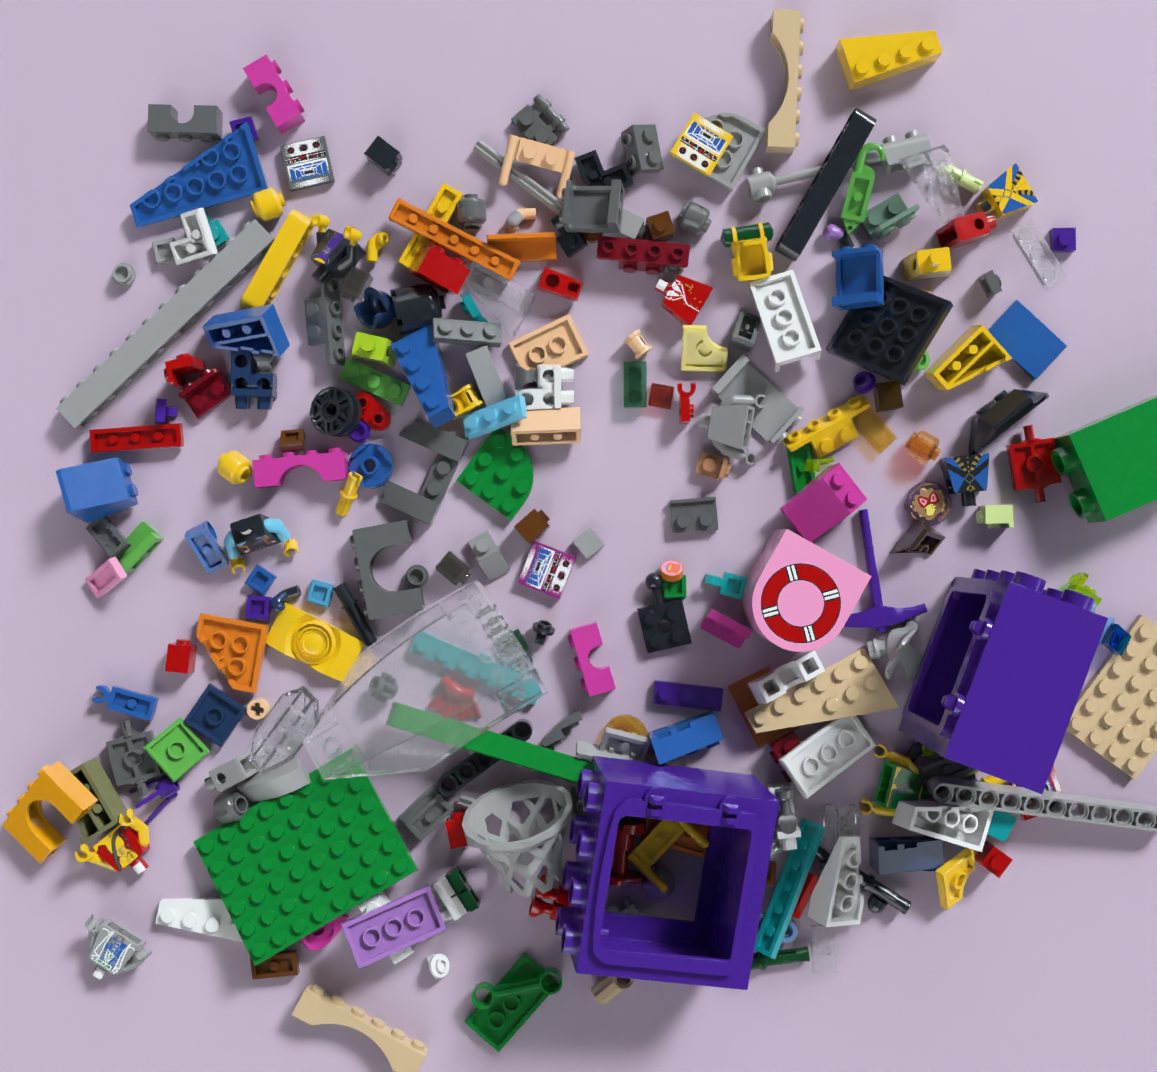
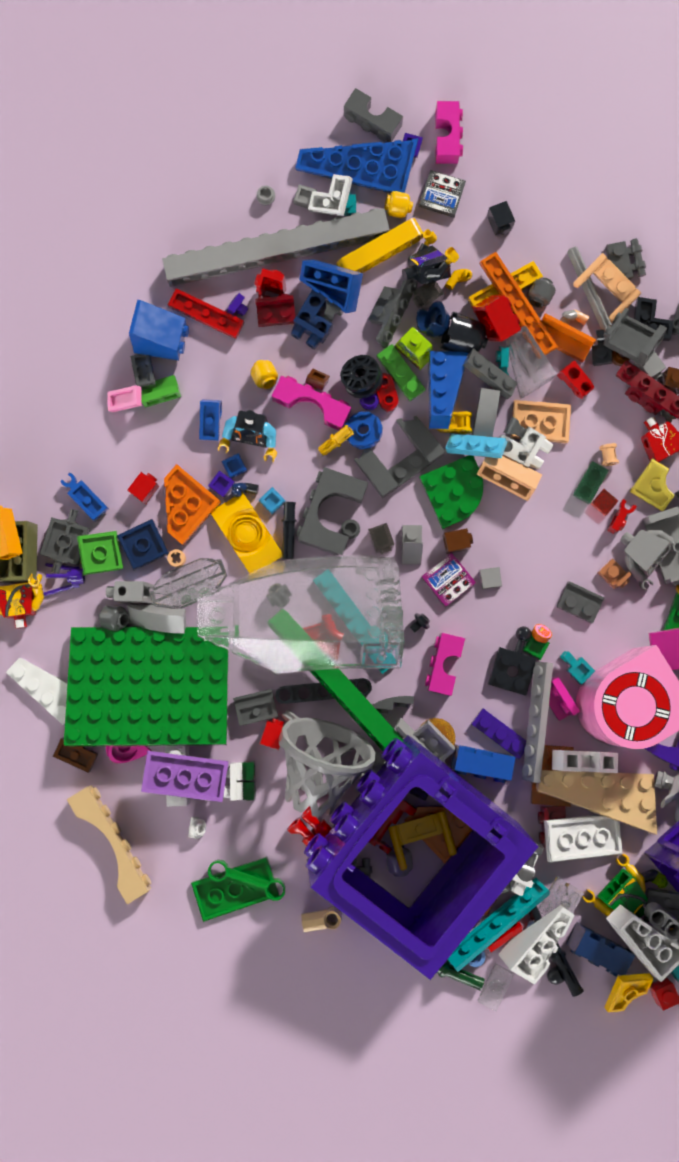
camera: 30 degrees right, 5 degrees down
none -> light grey plate [522,661,553,783]

